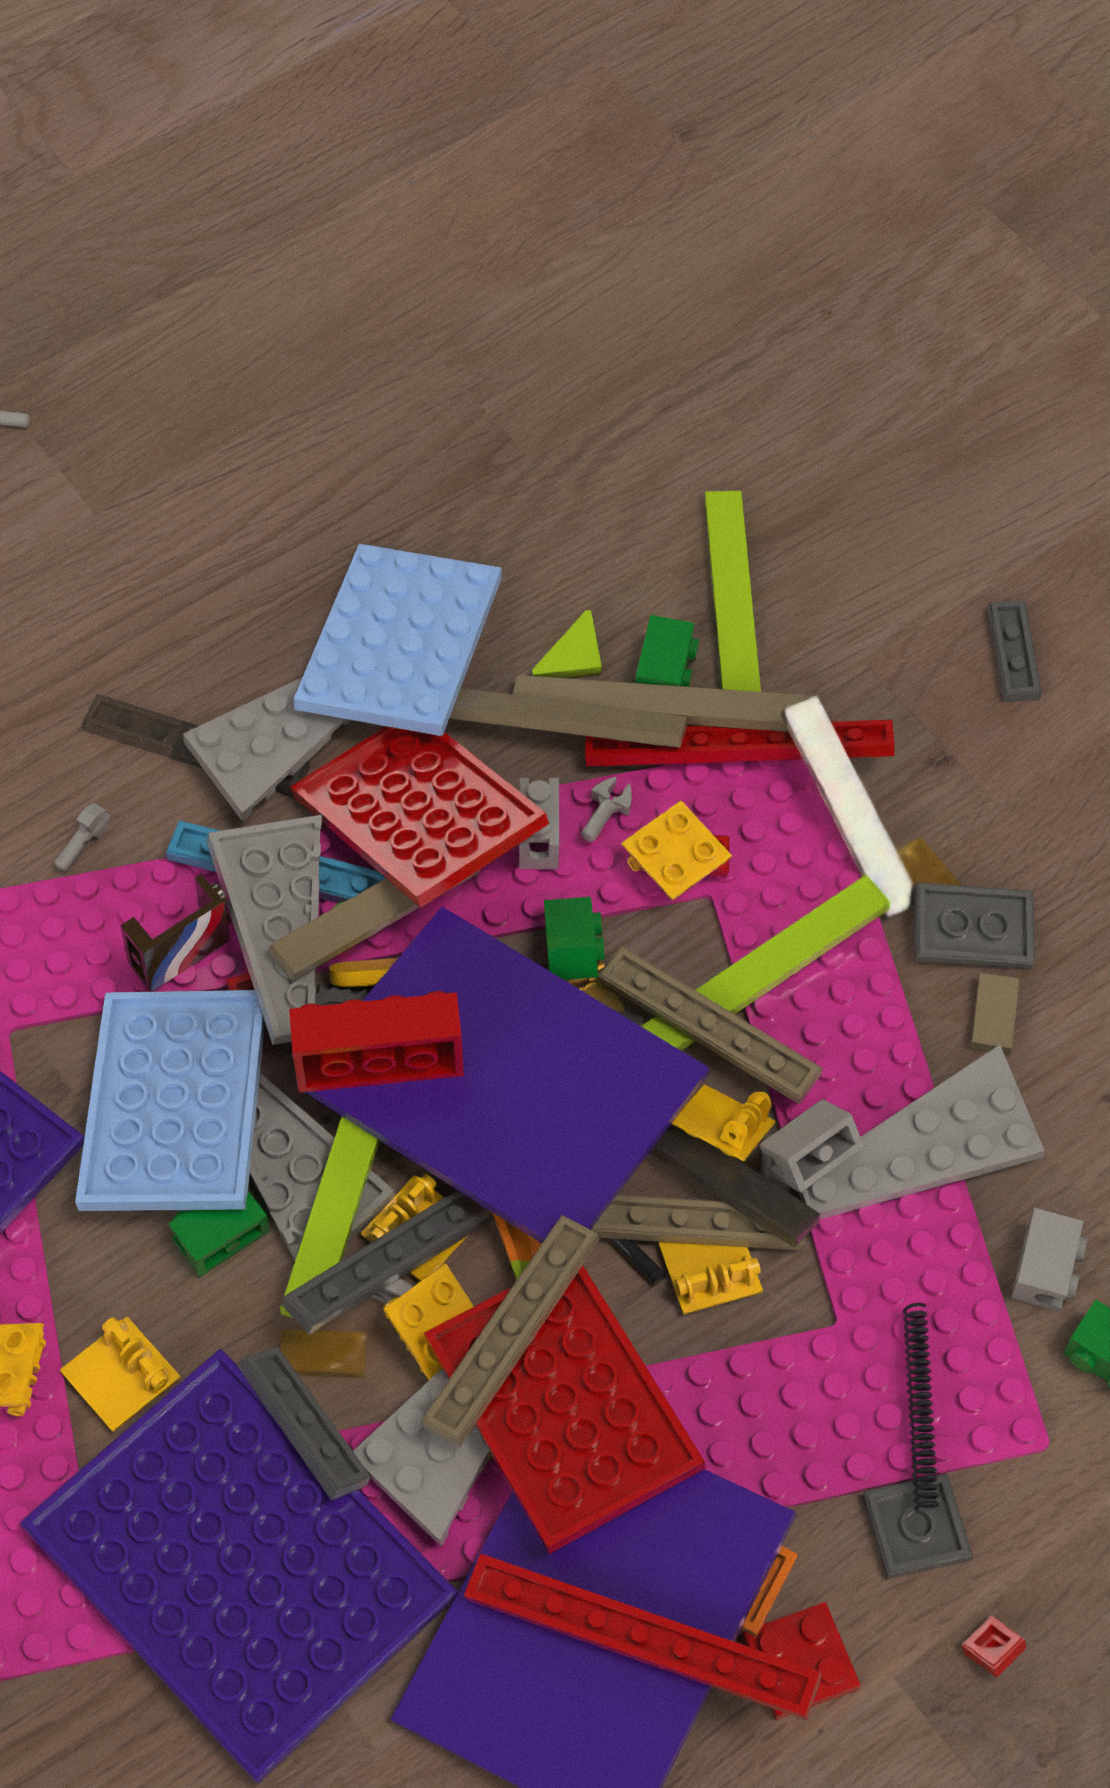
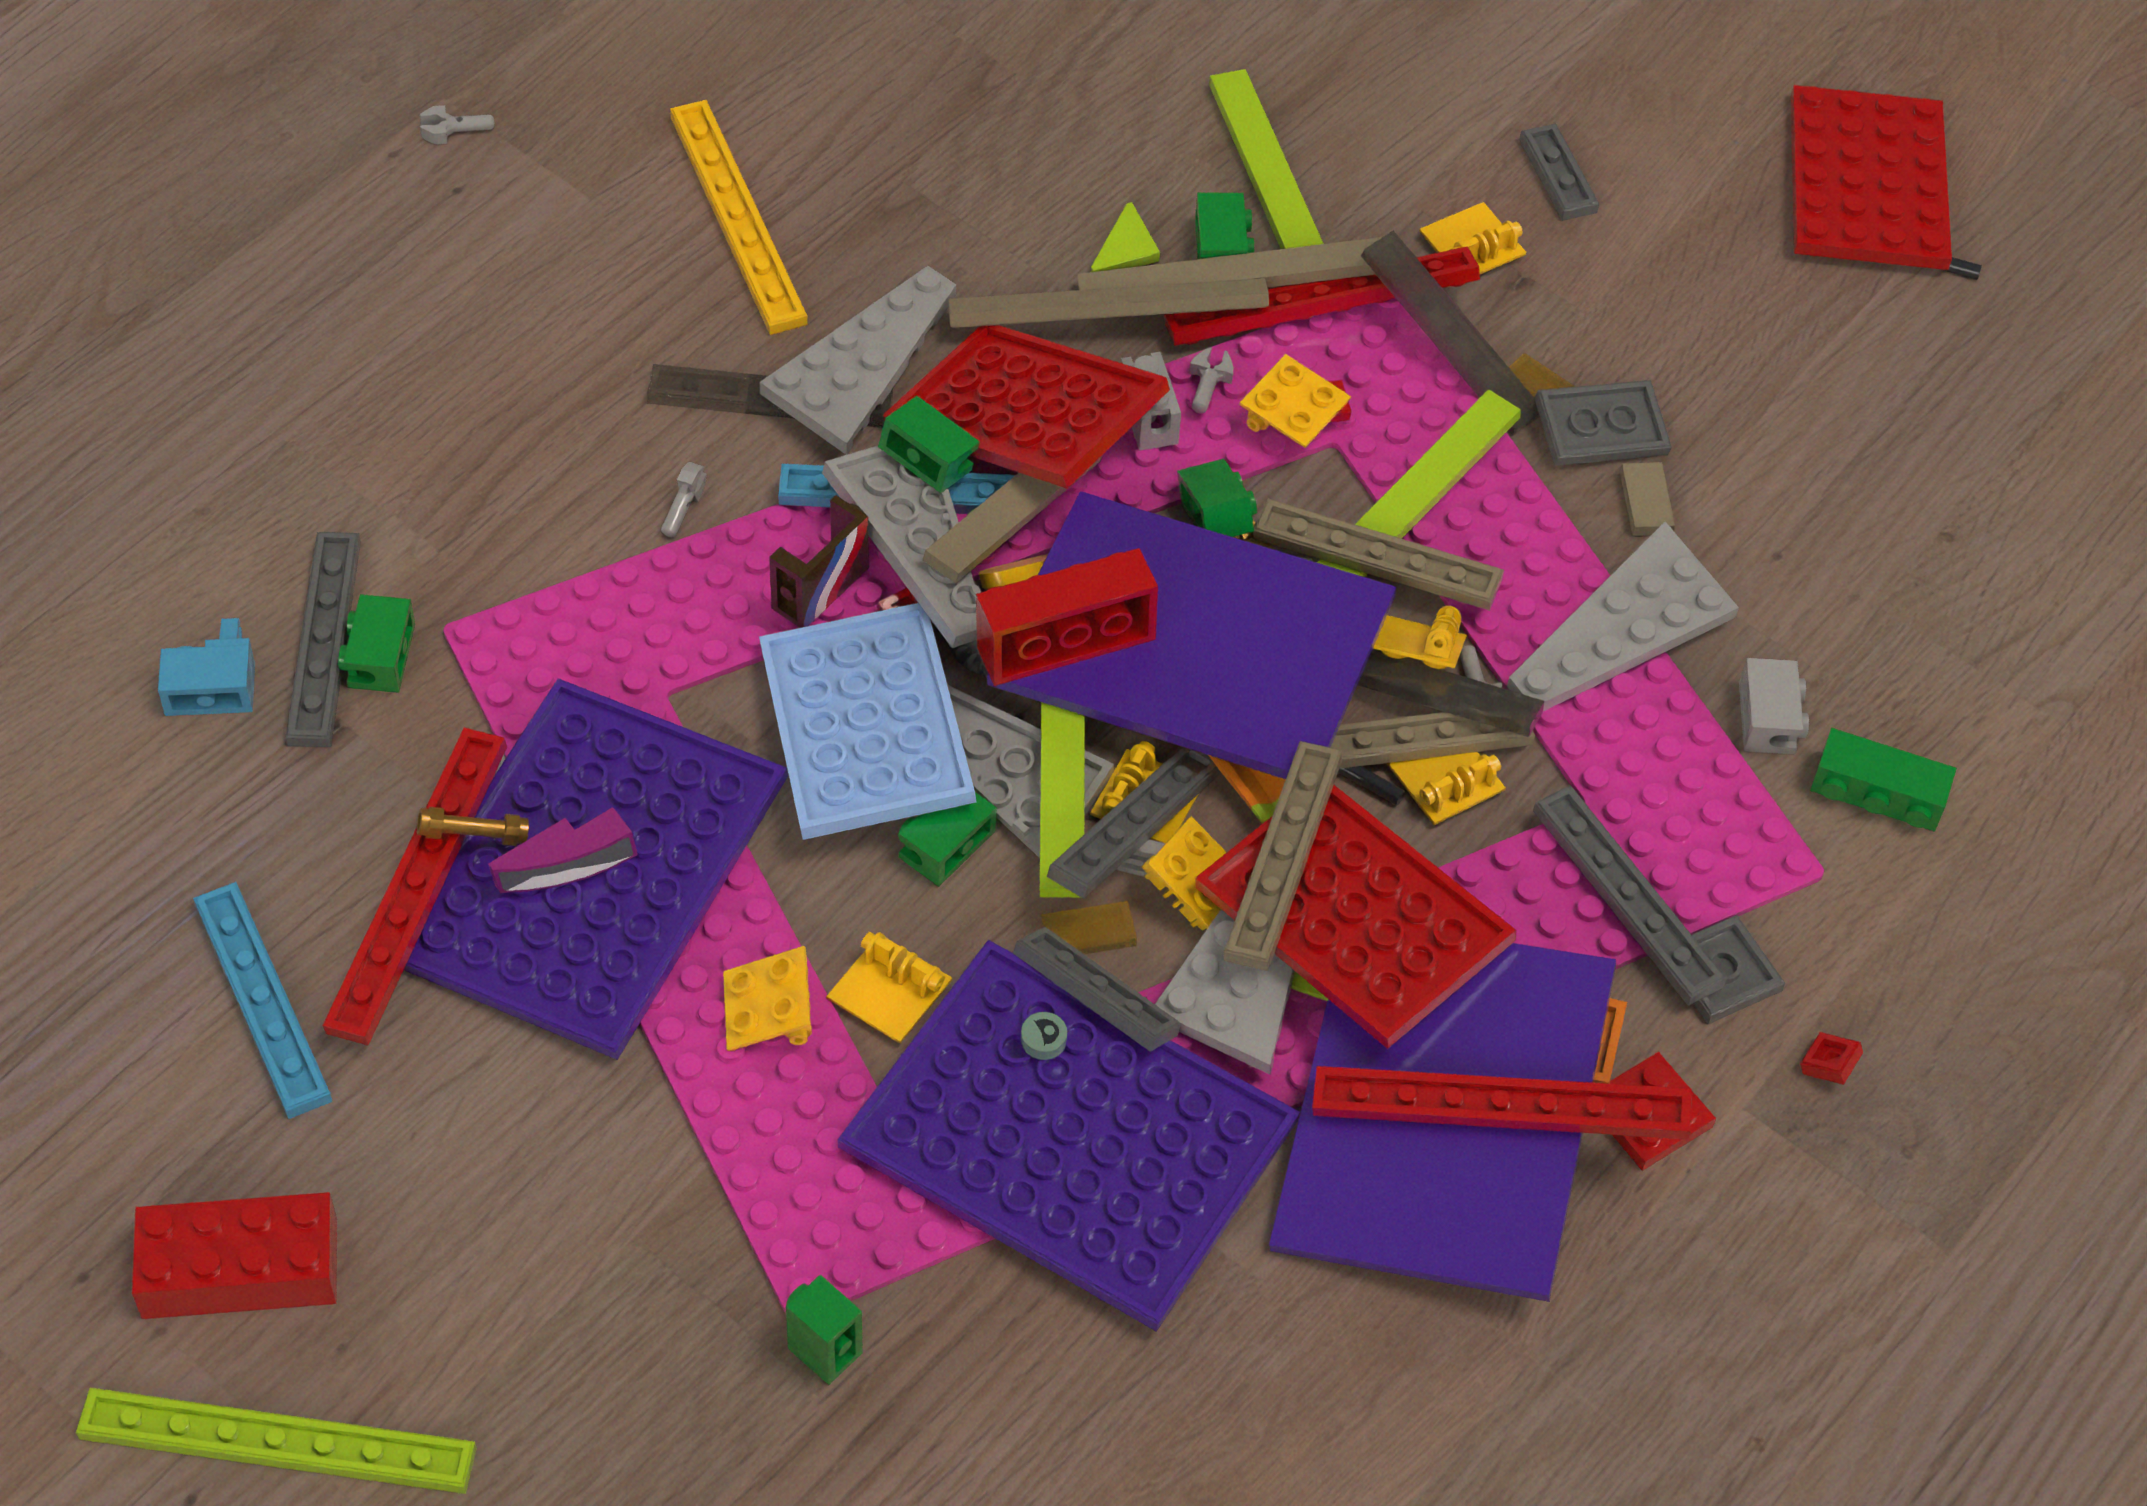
camera: 15 degrees left, 5 degrees down
light blue plate [293,544,502,736] -> none
light grey brick [759,1099,864,1193] -> none
black piece [902,1302,940,1513] -> none
none -> yellow tile [670,100,808,335]
none -> green brick [878,396,980,493]
none -> sand green tile [1021,1012,1067,1060]
none -> yellow hinge [1419,202,1527,274]
none -> dark grey tile [1533,785,1727,1006]

